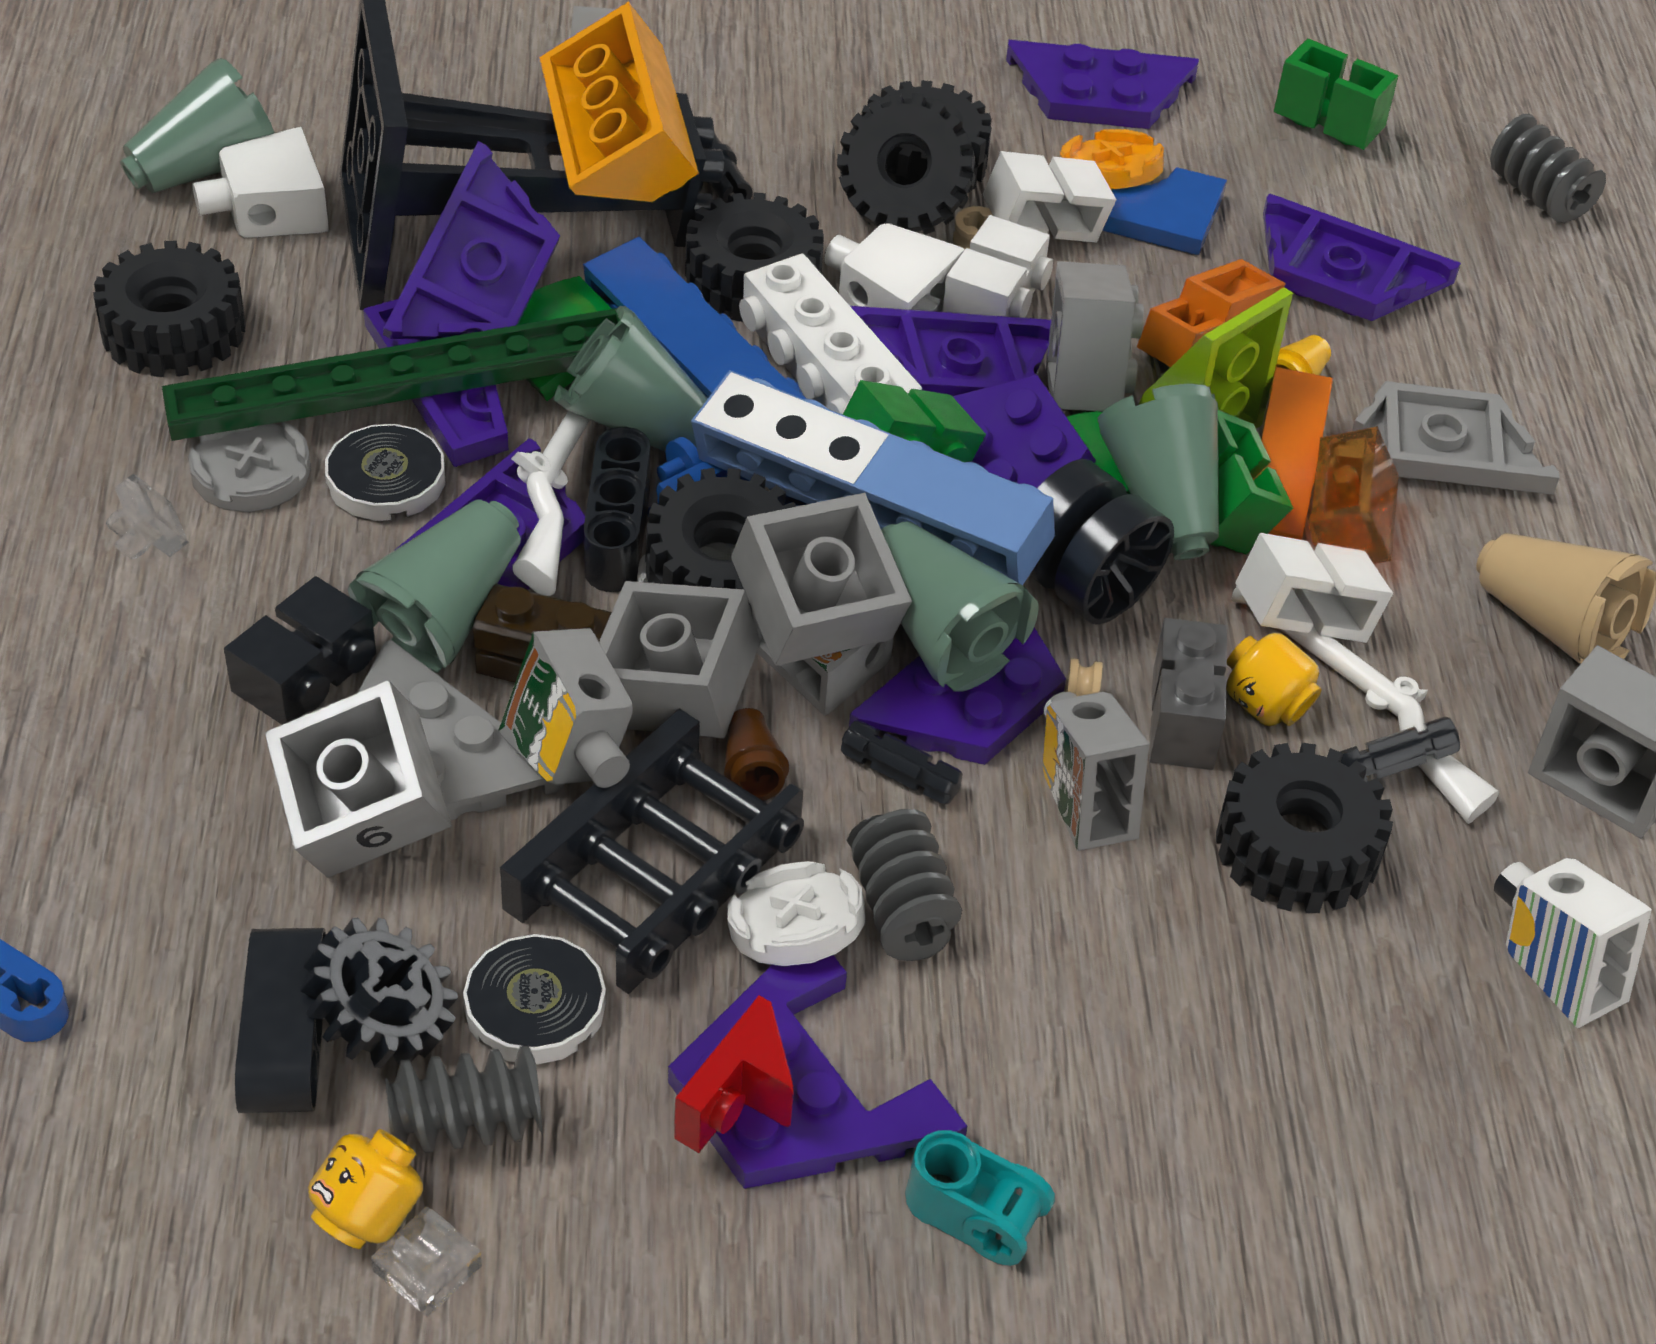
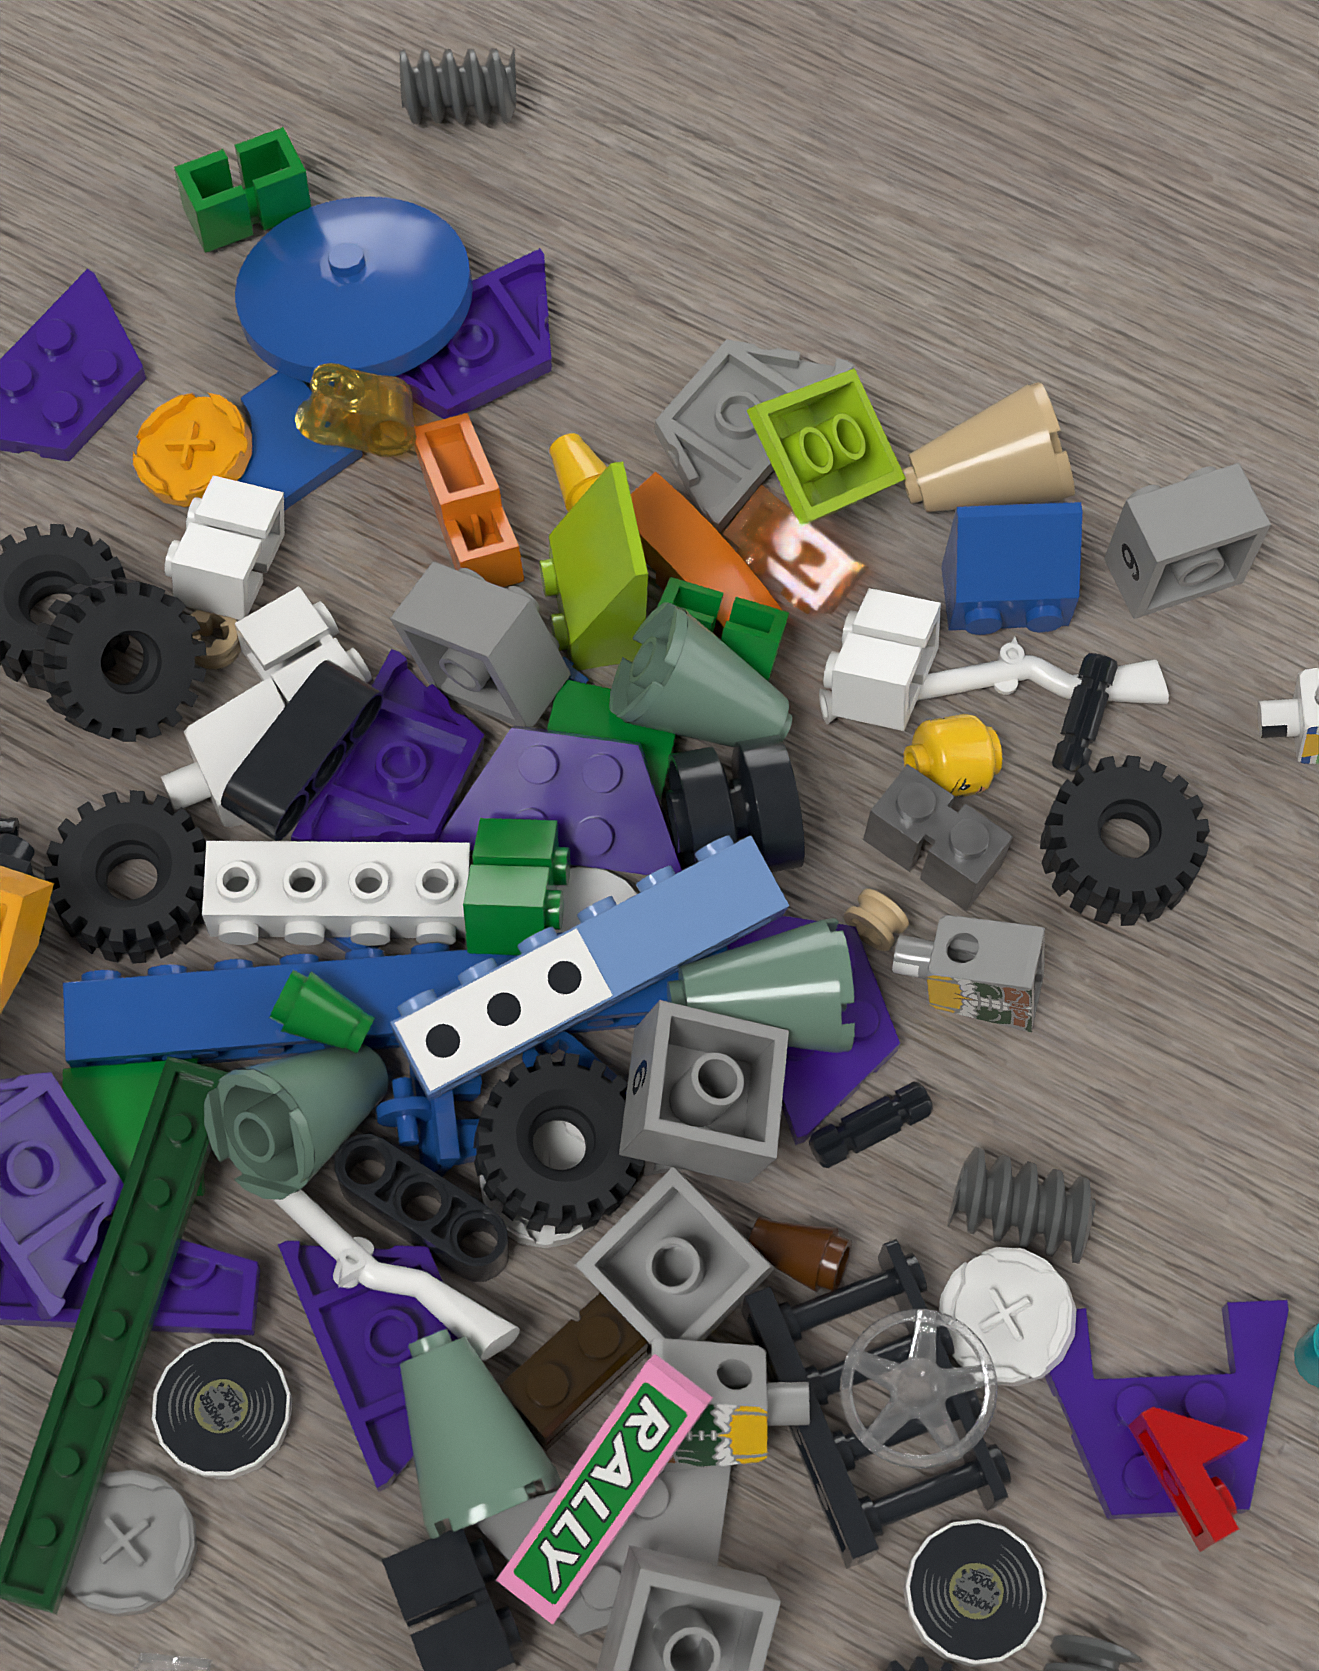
camera: 60 degrees left, 20 degrees up
none -> black beam [221,660,384,841]
none -> blue dish [235,196,473,386]
none -> green cone [269,970,375,1054]
none -> clear yellow piece [294,363,417,457]
none -> tile [496,1354,713,1625]
none -> lime slope [746,368,906,526]
none -> clear wheel [840,1309,998,1469]
none -> blue slope [941,502,1083,635]

